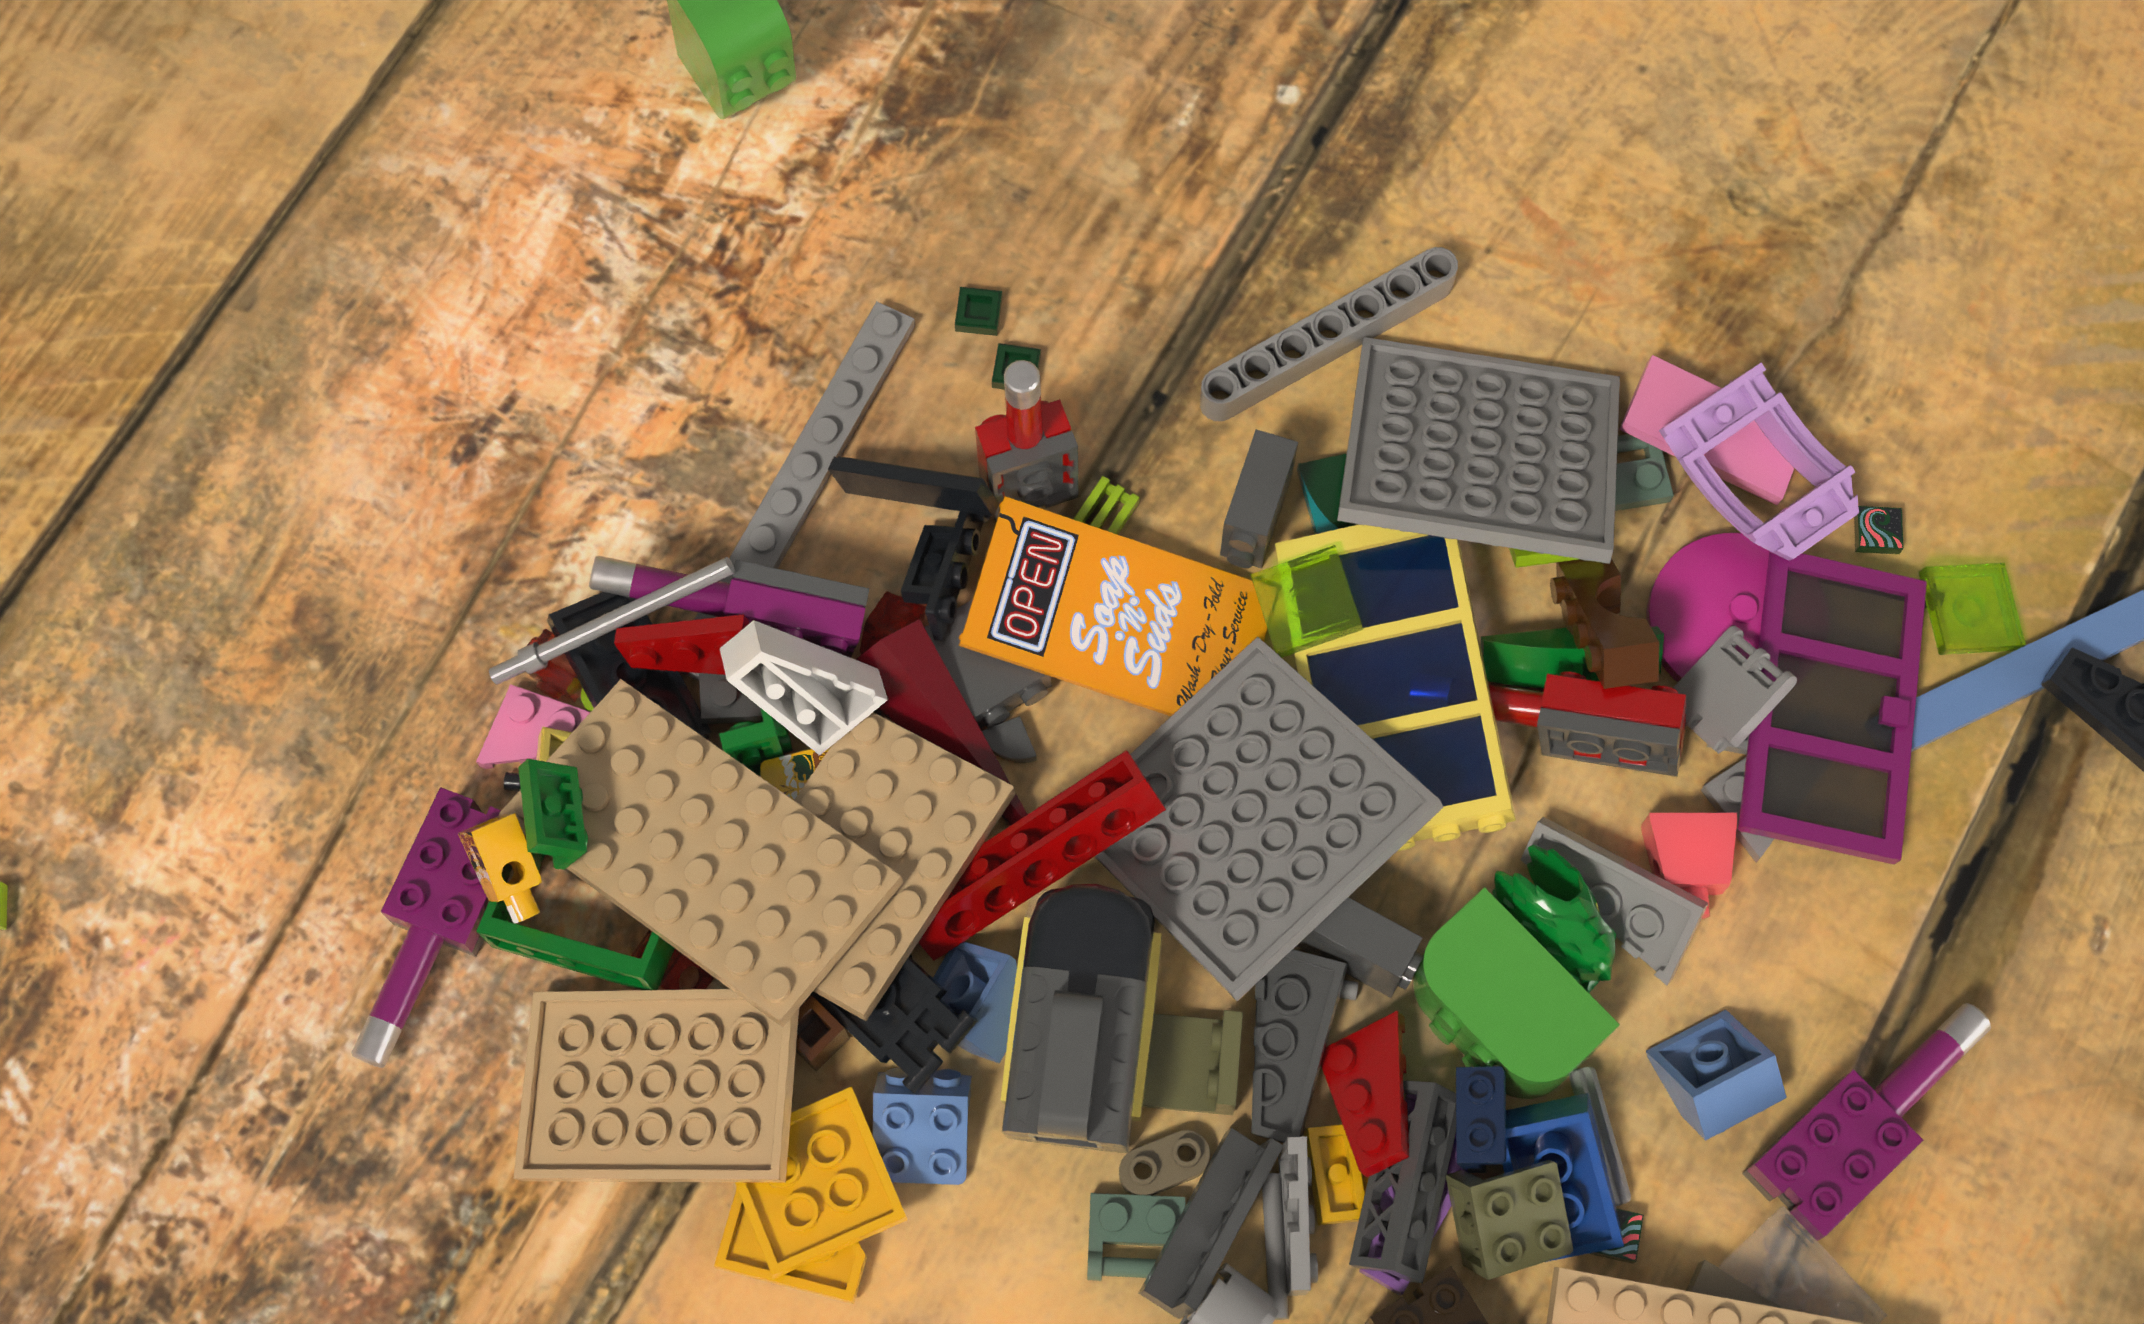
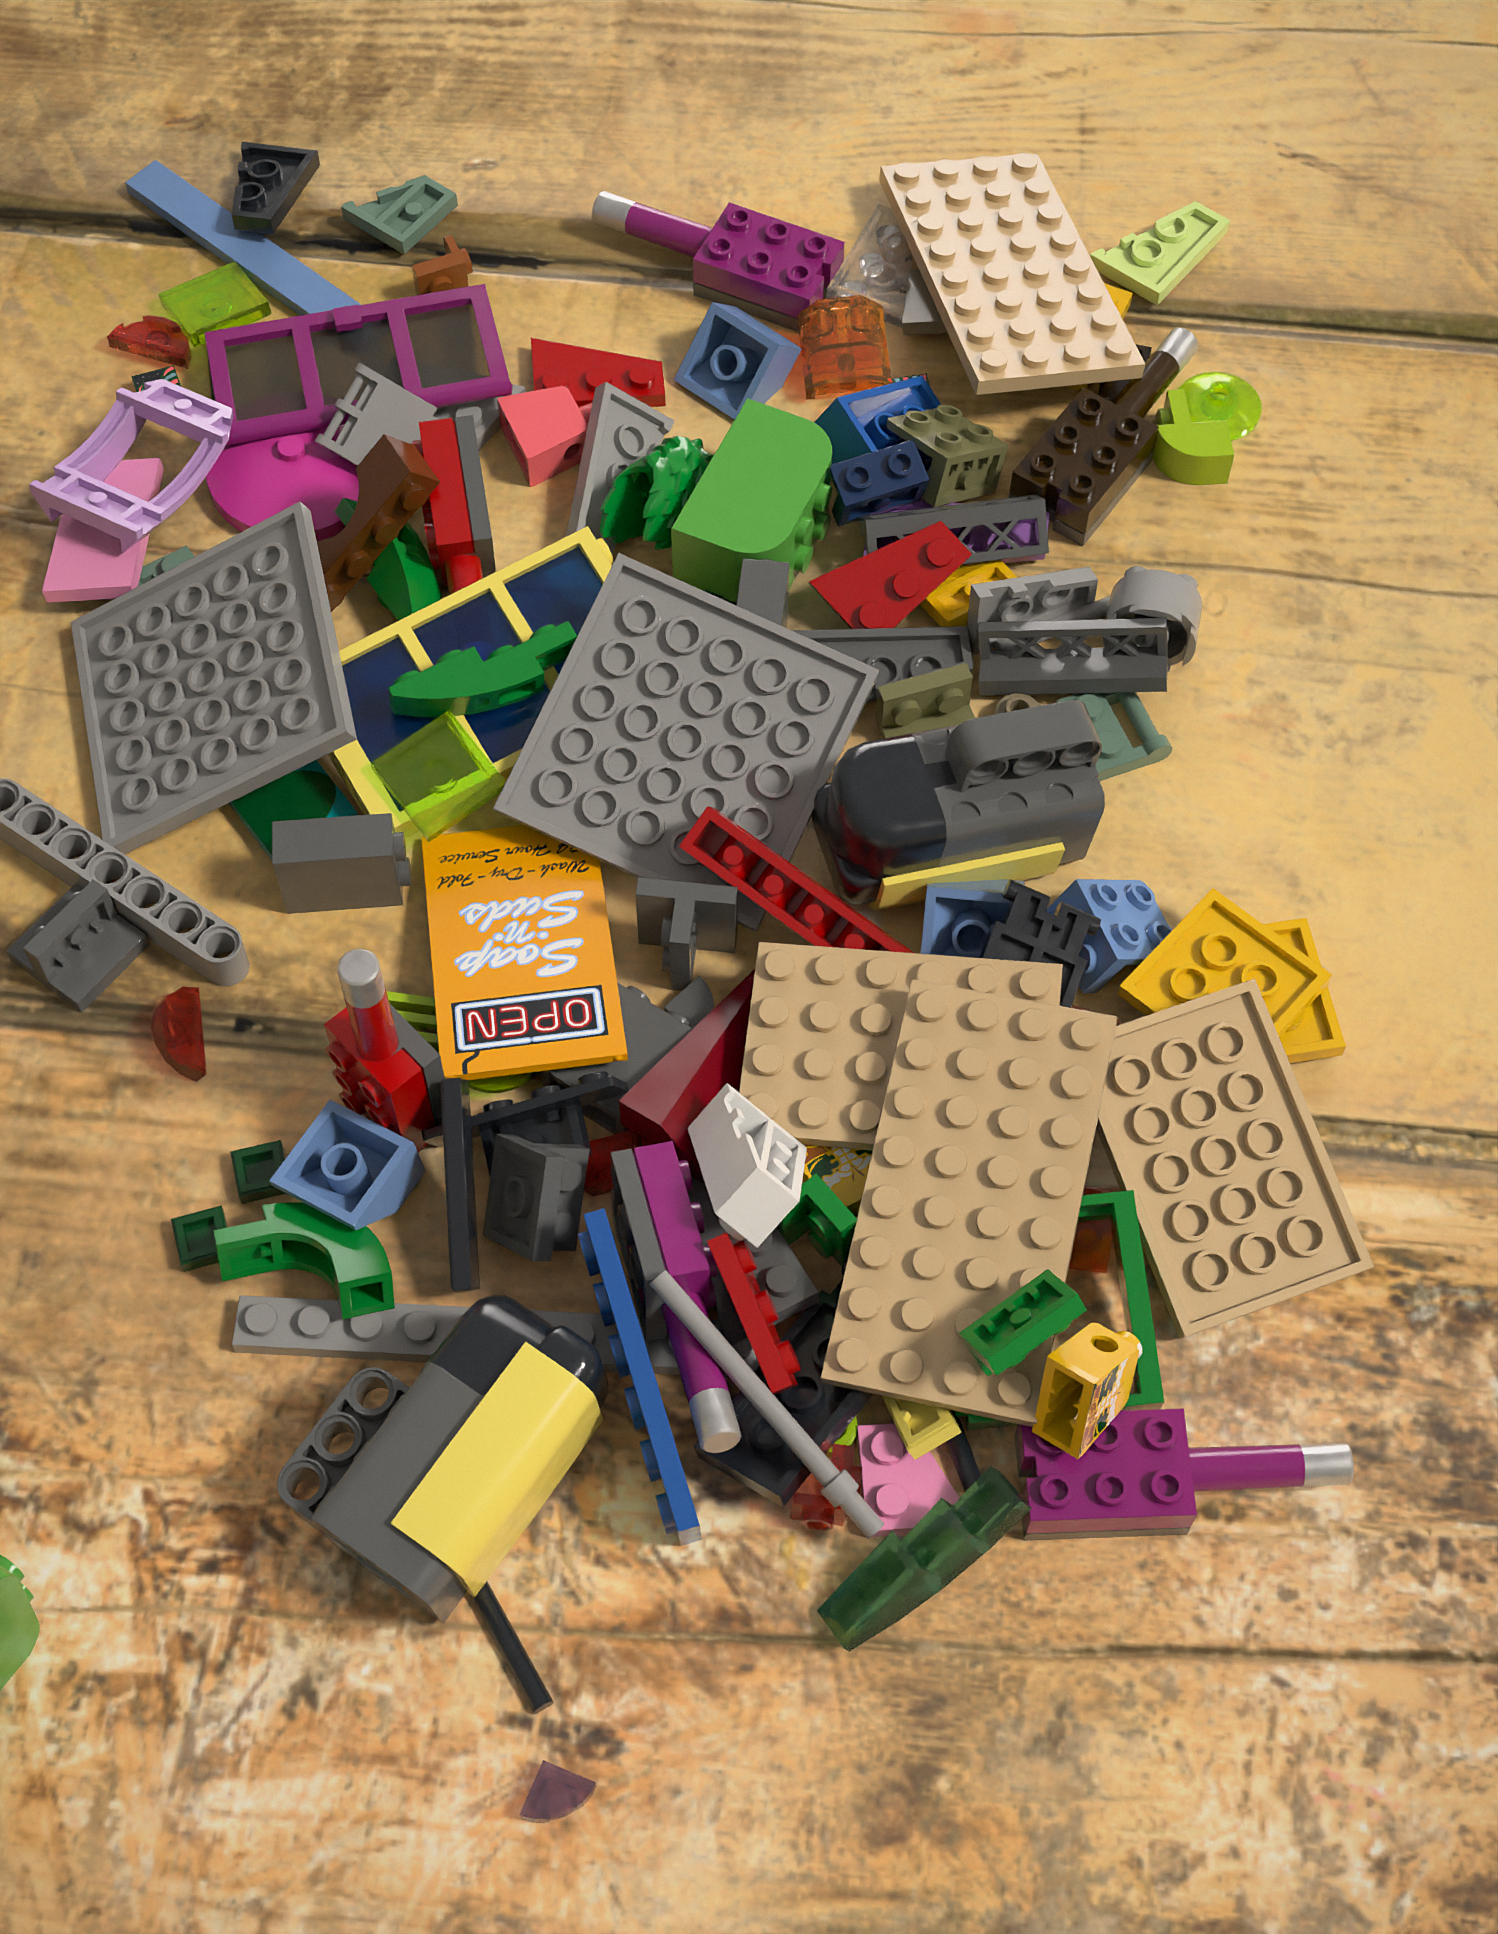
camera: 115 degrees left, 10 degrees down
none -> dark grey bracket [6,879,150,1013]
none -> clear red plate [107,315,192,369]
none -> clear red plate [151,986,207,1082]
none -> green arch [213,1202,395,1319]
none -> medium blue slope [269,1100,426,1230]
none -> piece [277,1294,609,1624]
none -> sand green wing [341,175,458,254]
none -> green slope [388,621,577,717]
none -> dark orange bracket [412,235,473,296]
none -> black bar [469,1581,554,1714]
none -> dark grey bracket [483,1134,590,1261]
none -> tile [519,1760,597,1823]
none -> red wing [531,338,666,407]
none -> blue plate [578,1208,702,1546]
none -> dark grey bracket [635,877,737,991]
none -> clear orange slope [797,295,892,400]
none -> clear green slope [817,1466,1032,1652]

